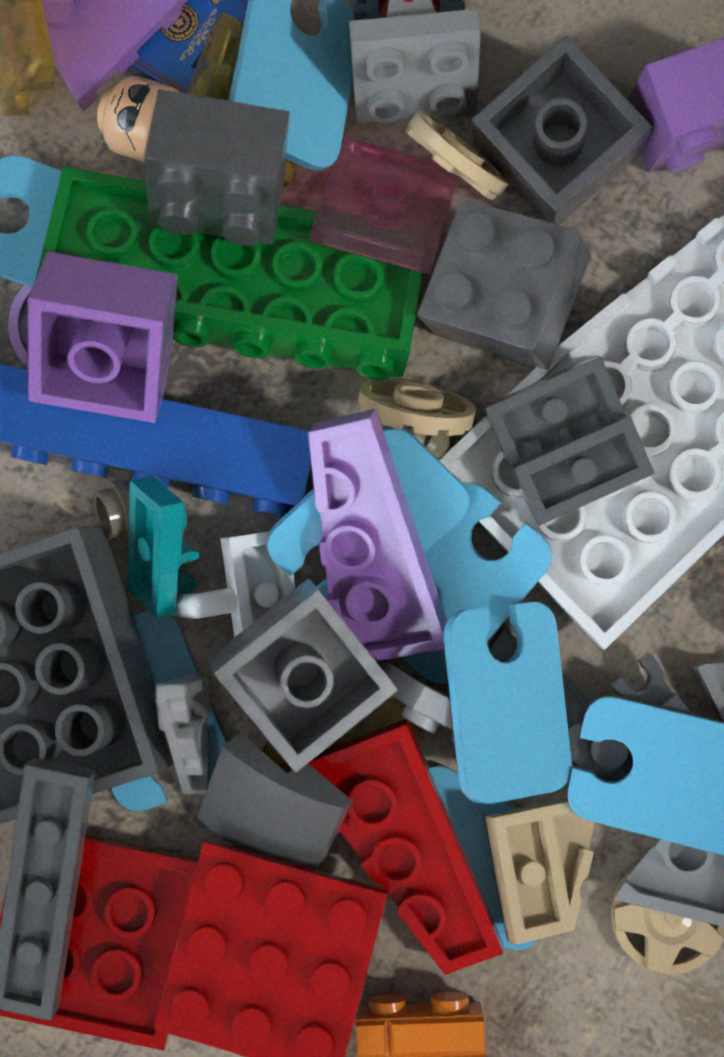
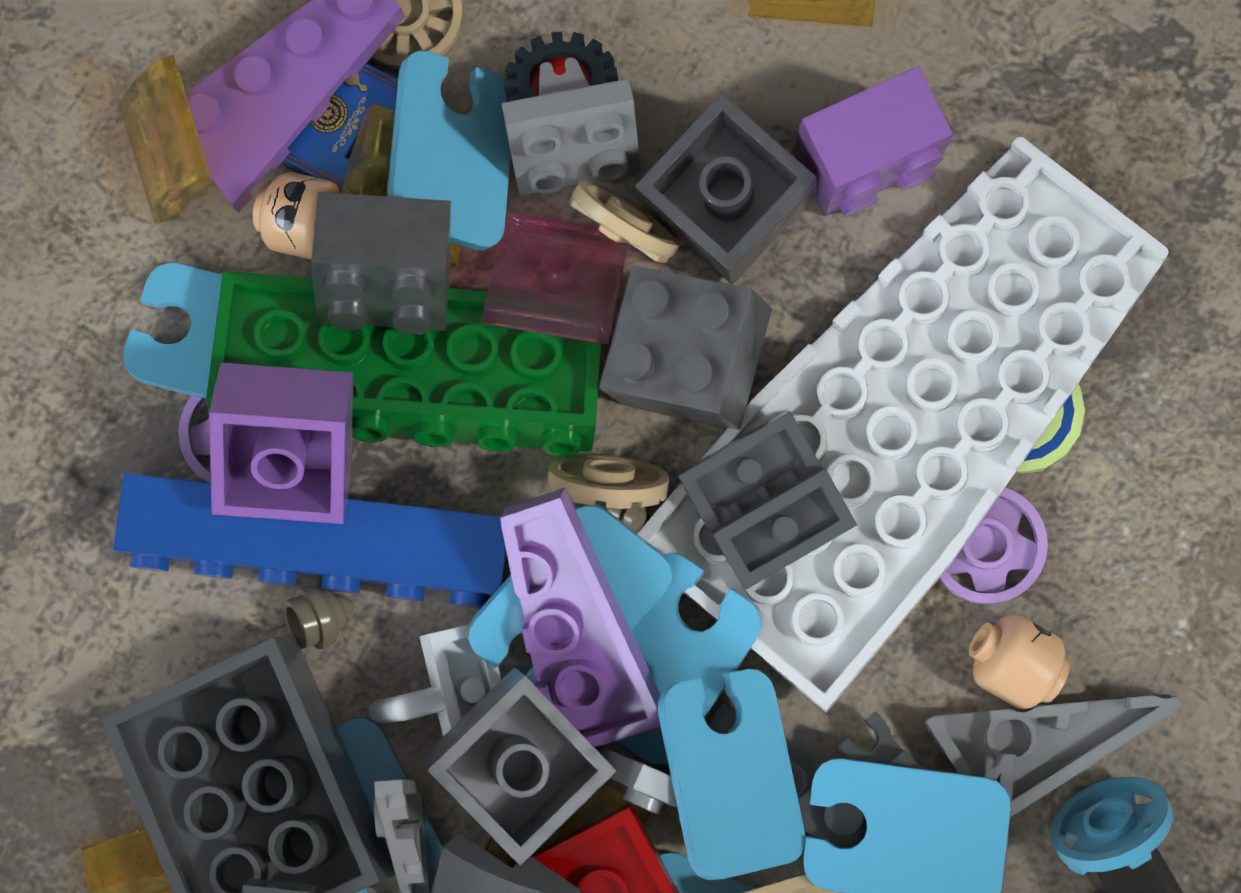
camera: 10 degrees left, 5 degrees down
teal plate [127,475,199,618] -> none

